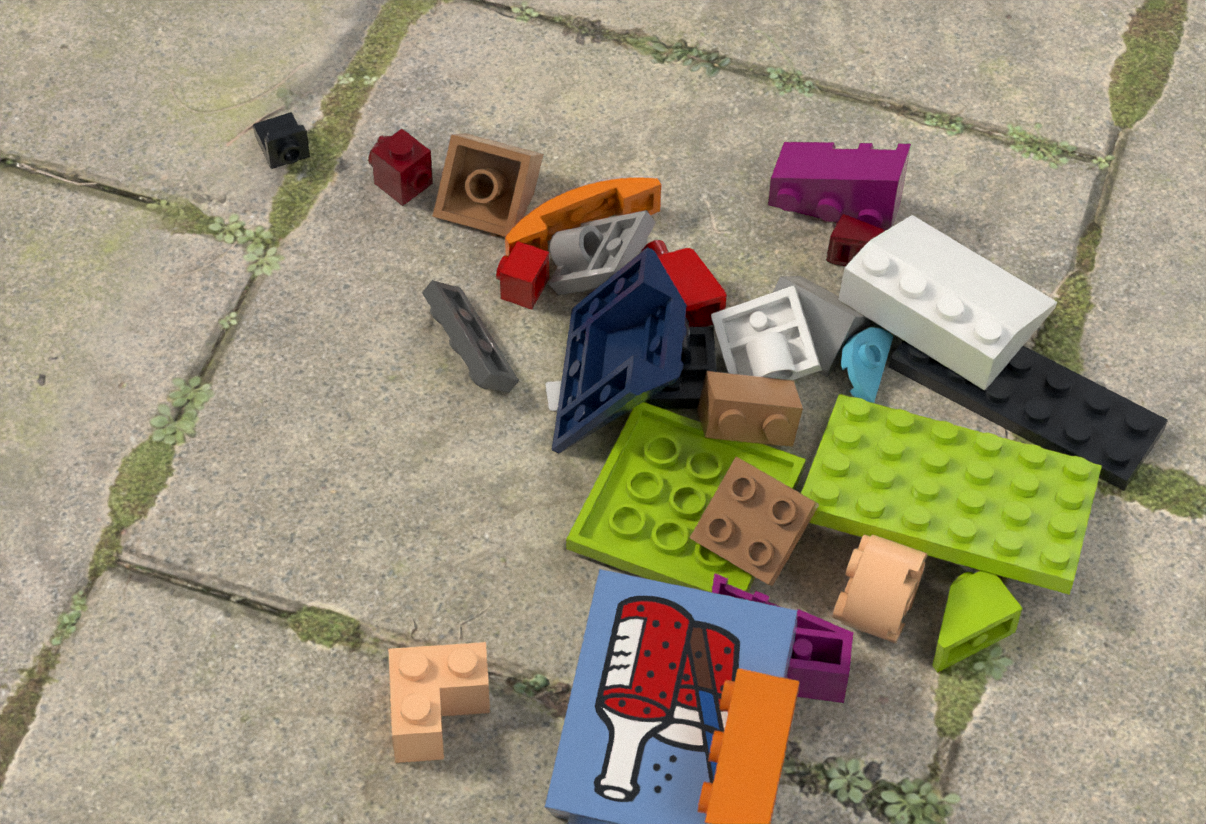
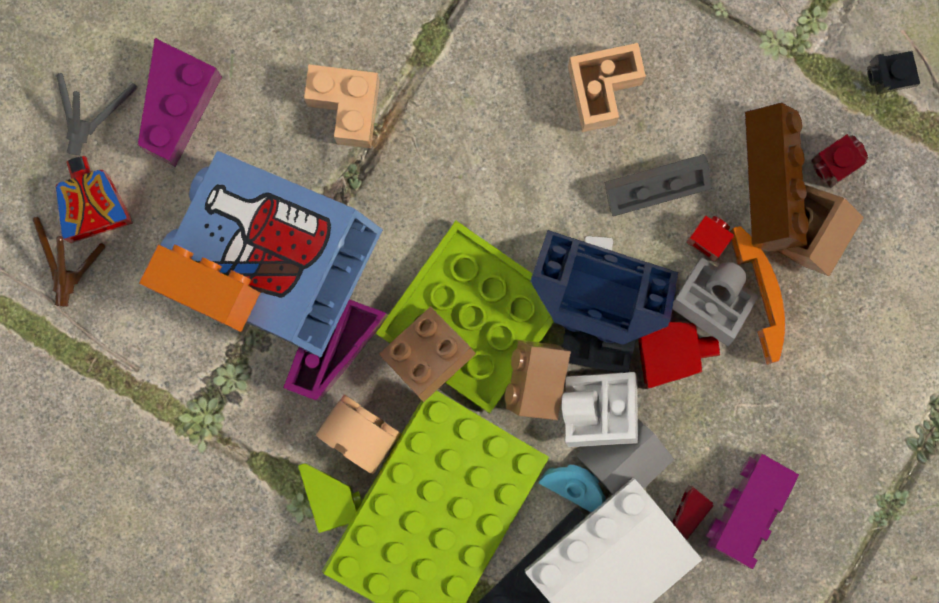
camera: 105 degrees right, 30 degrees up
none -> light nougat brick [568,43,646,132]
none -> reddish brown brick [745,102,809,252]

